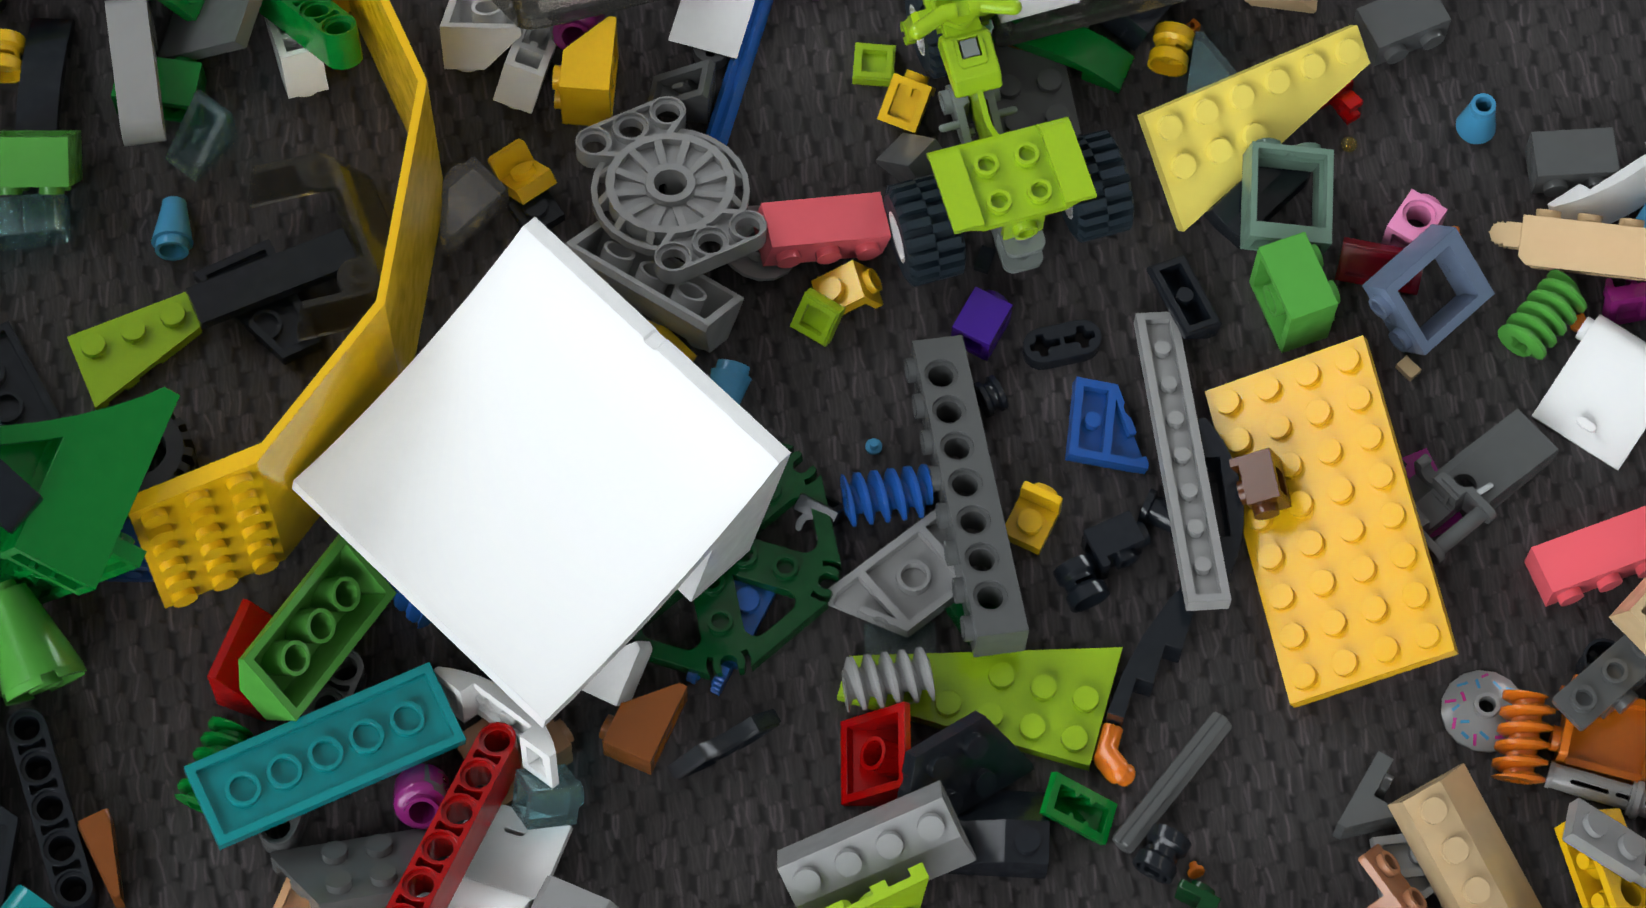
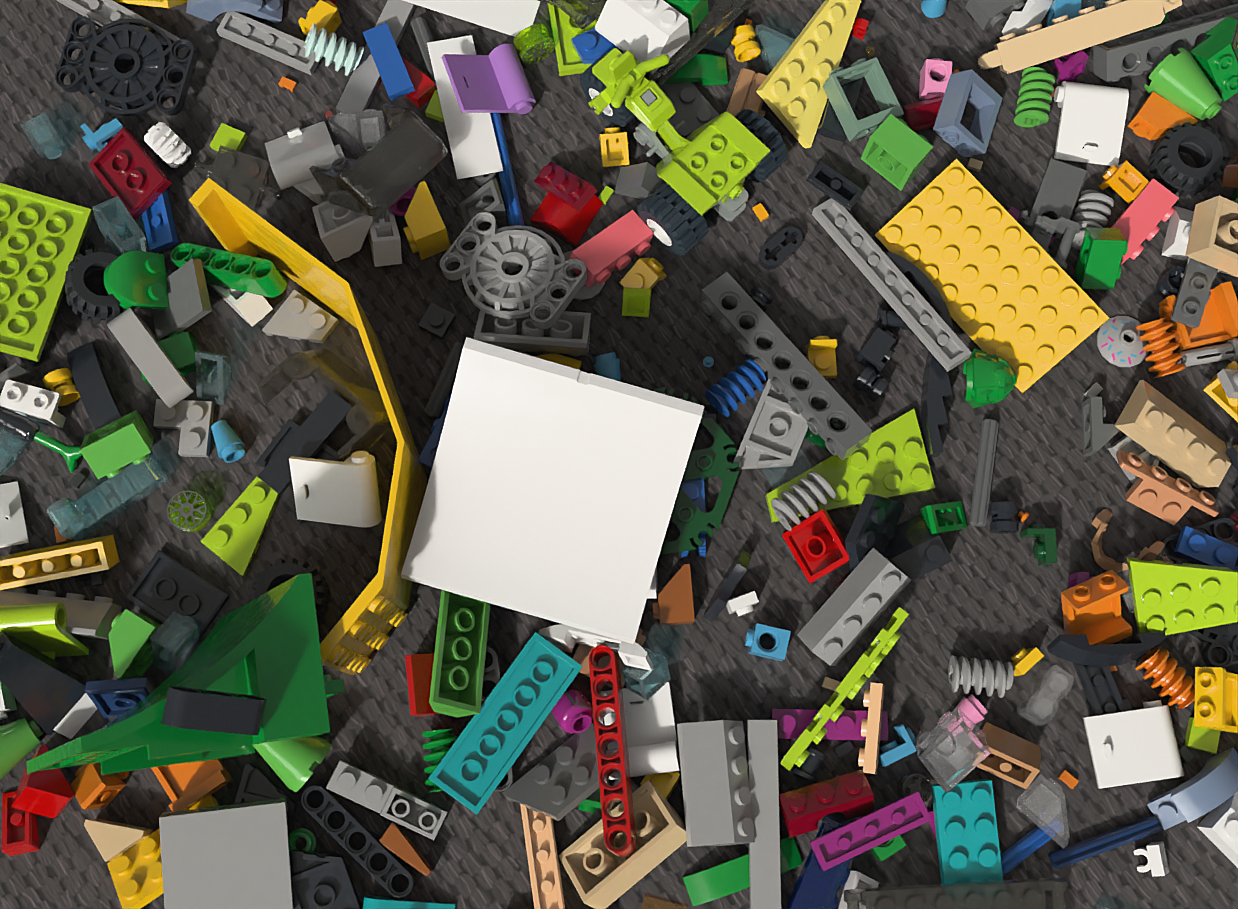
camera: 30 degrees left, 10 degrees up
clear slope [440,156,509,257] -> none
yellow bracket [488,138,557,205] -> none
lime tile [852,42,896,87] -> none
dark purple brick [951,286,1013,361] -> none
blue wing [1065,377,1149,474] -> none
orange arm [1093,723,1136,787] -> none
brick [1229,448,1292,520] -> none
none -> light grey plate [153,399,214,457]
none -> clear neon green wheel [167,490,213,533]
none -> light grey wing [262,290,339,343]
none -> white door [289,451,382,527]
none -> light grey slope [326,760,447,840]
none -> red slope [530,193,603,247]
none -> dark red plate [534,161,597,212]
none -> lime piece [598,186,614,205]
none -> medium nougat brick [726,68,767,117]
none -> white plate [726,591,759,617]
none -> dark azure brick [745,623,791,661]
none -> light orange piece [752,203,769,222]
none -> green helmet [963,349,1017,409]
none -> light grey piece [1071,190,1114,250]
none -> green brick [1074,227,1128,290]
none -> light grey piece [1084,382,1103,398]
none -> light orange bracket [1098,160,1149,204]

